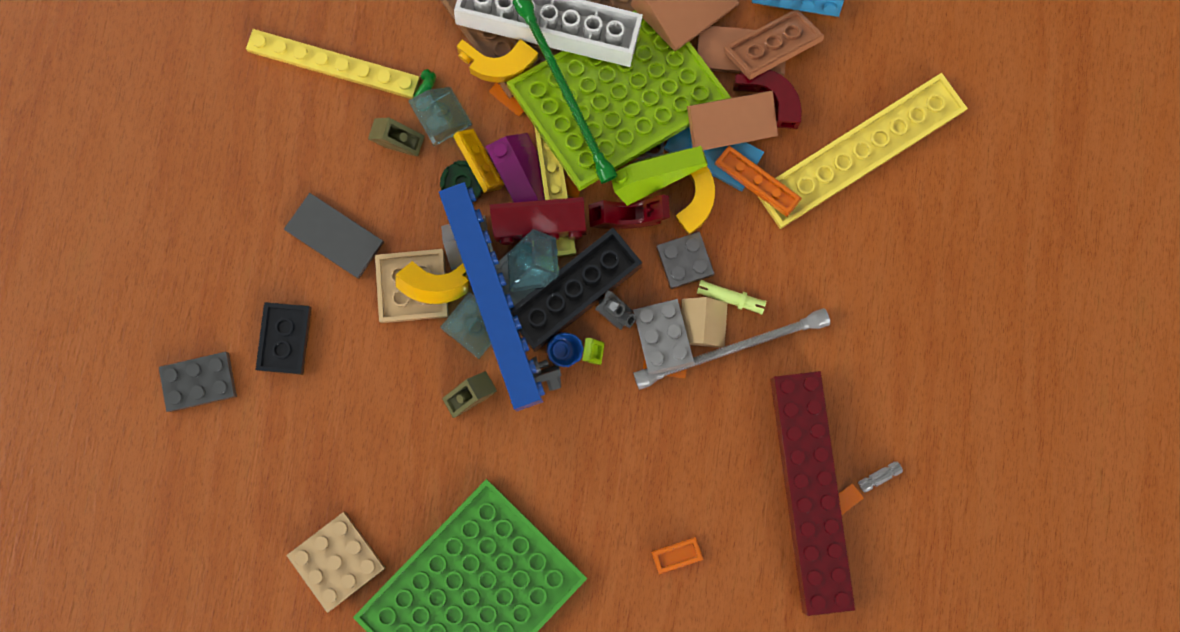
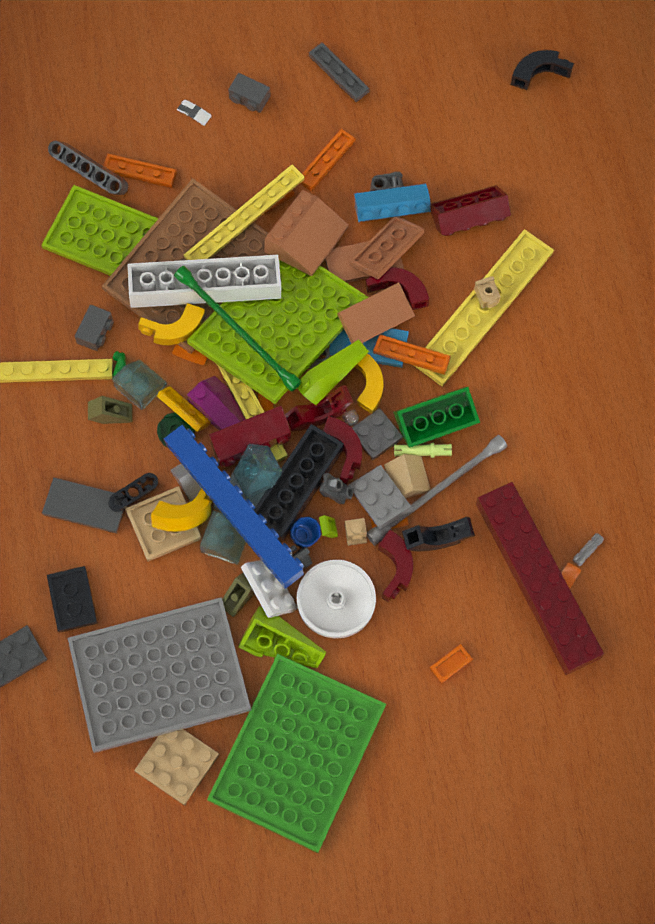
camera: 25 degrees left, 10 degrees down
none -> light grey plate [68,597,251,753]
none -> dark grey brick [74,304,114,351]
none -> black beam [108,473,158,512]
none -> lime wedge [238,606,326,668]
none -> white plate [241,560,298,618]
none -> white dish [297,560,376,638]
none -> dark red arch [323,416,362,485]
none -> clear hinge [342,410,359,426]
none -> tan brick [345,518,367,546]
none -> dark red arch [378,530,413,602]
none -> green slope [393,387,480,448]
none -> black arch [402,517,475,552]
none -> dark red slope [430,185,511,236]
none -> tan brick [474,276,501,308]

